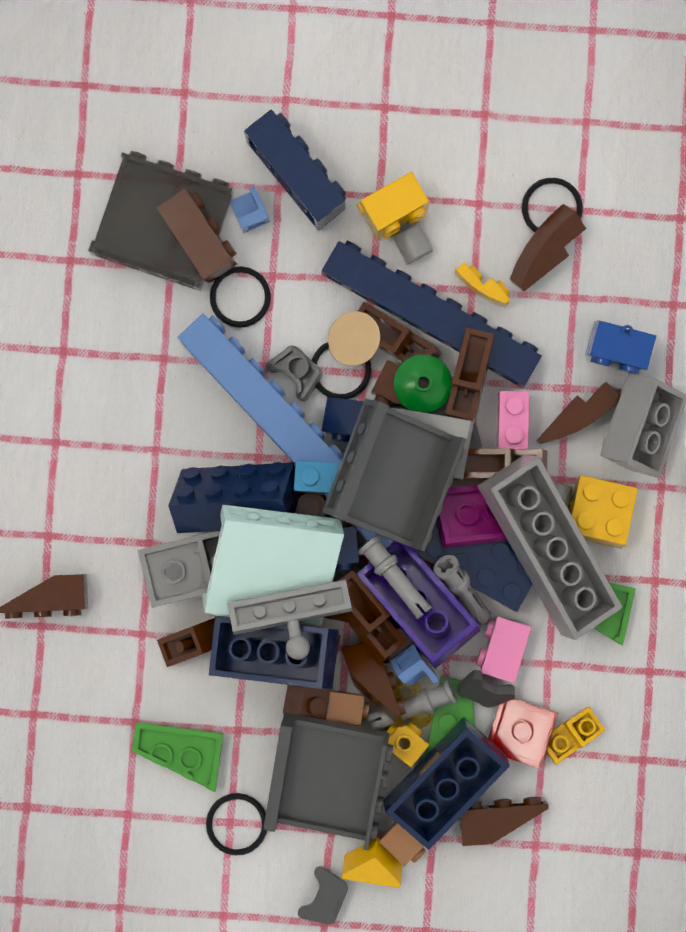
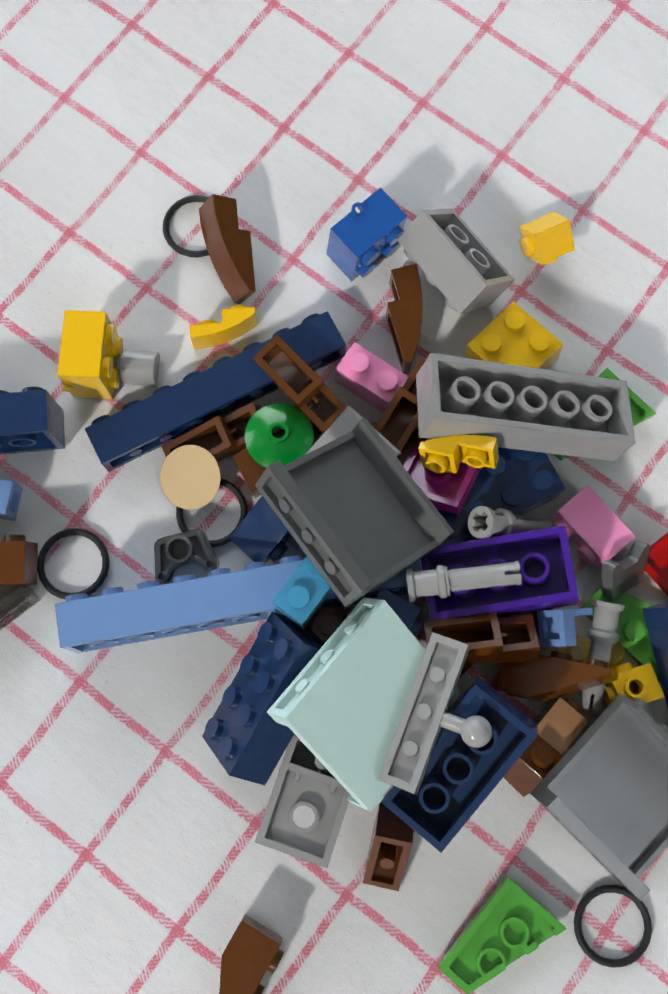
camera: 60 degrees left, 10 degrees down
none -> yellow slope [418,435,499,474]

